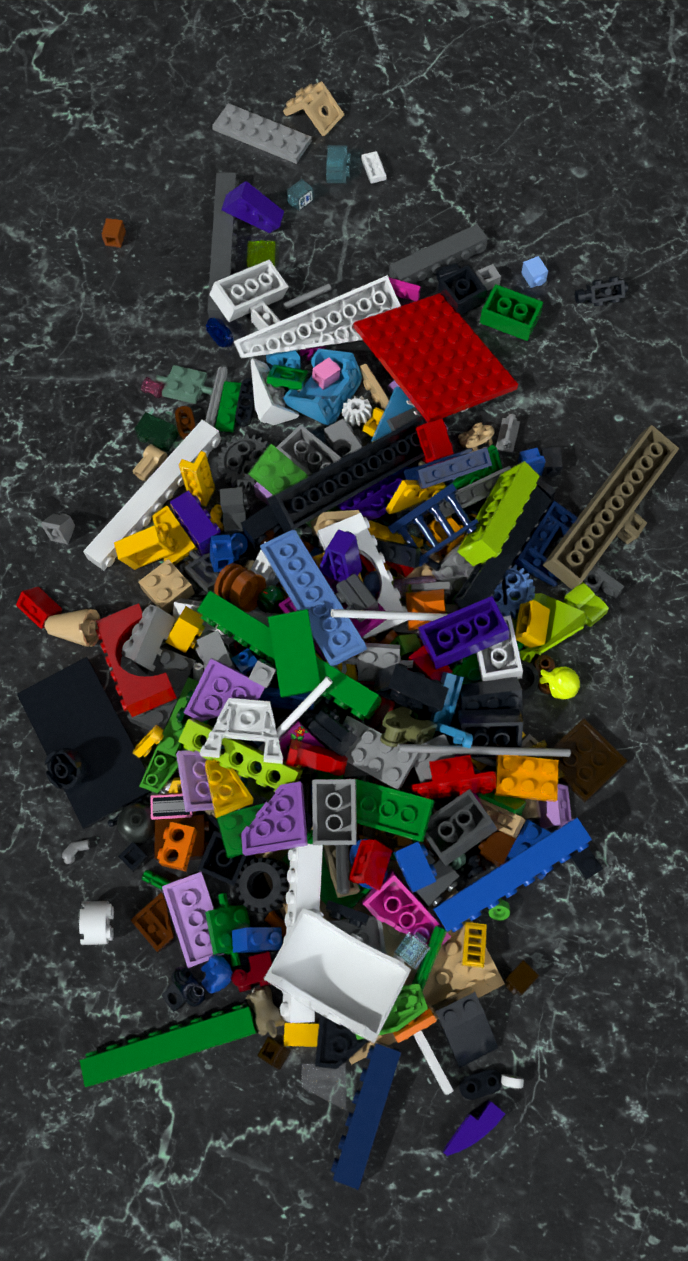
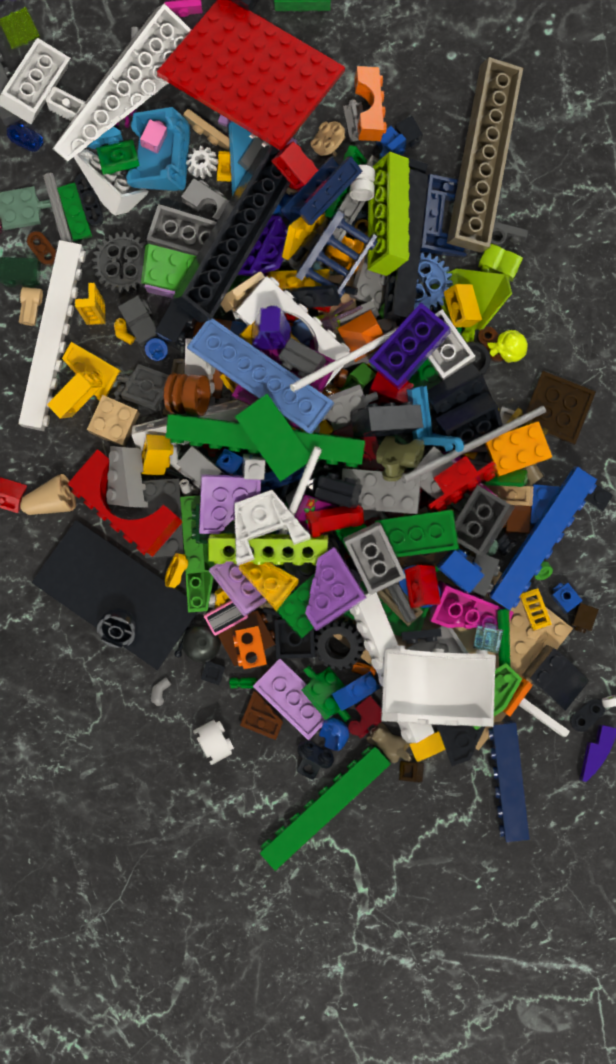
camera: 25 degrees left, 15 degrees up
dark purple brick [170,491,221,555] -> none
blue brick [210,534,240,572] -> none
dark green head [257,585,286,614] -> none
light grey bar [283,284,331,310] -> none
clear wing [302,1063,346,1109] -> none
lavender panel [539,784,572,828] -> none
dark tan brick [616,512,647,544] -> none
none -> white wheel [350,165,375,201]
none -> orange arch [354,66,387,141]
none -> blue brick [550,583,582,614]

